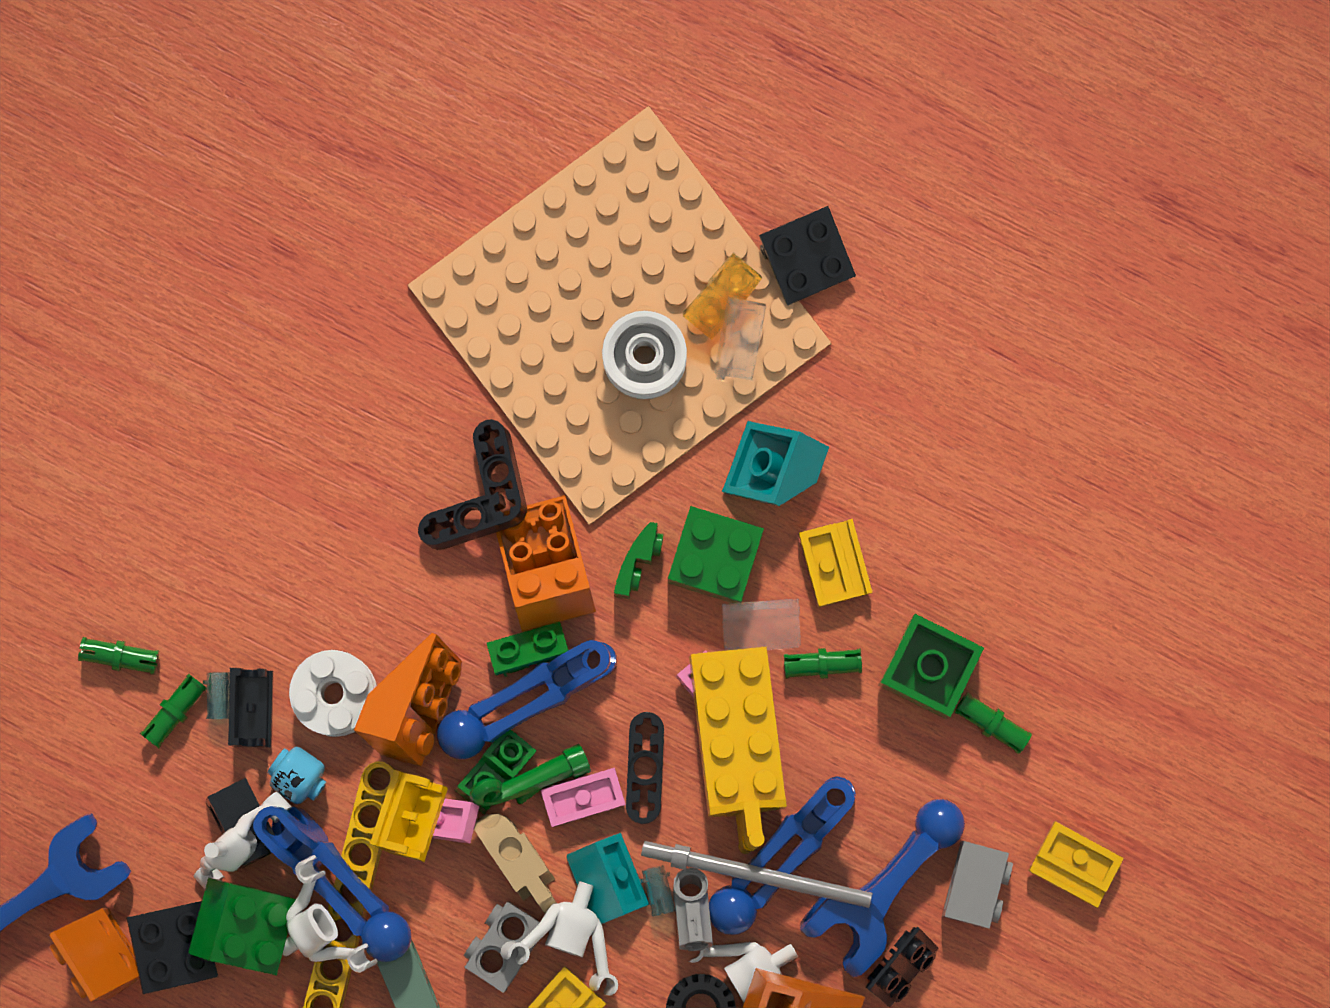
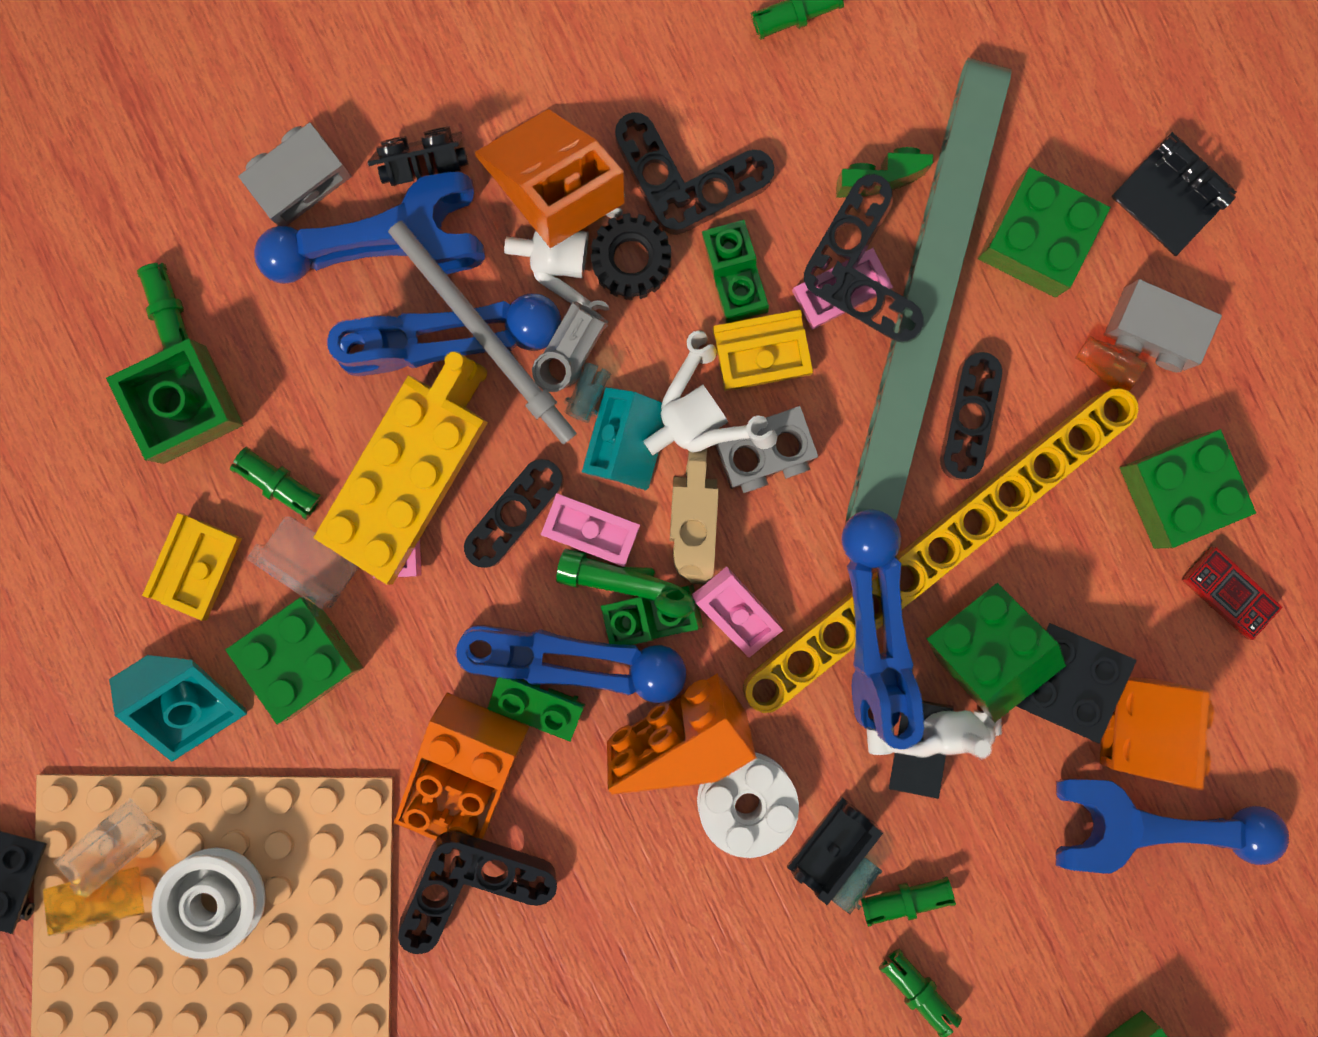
camera: 145 degrees left, 5 degrees up
medium azure head [267,747,327,804] -> none
white piece [282,855,377,973] -> none
yellow hinge [370,770,448,862] -> none
green slope [614,522,664,599] -> none
yellow plate [1028,821,1124,908] -> none

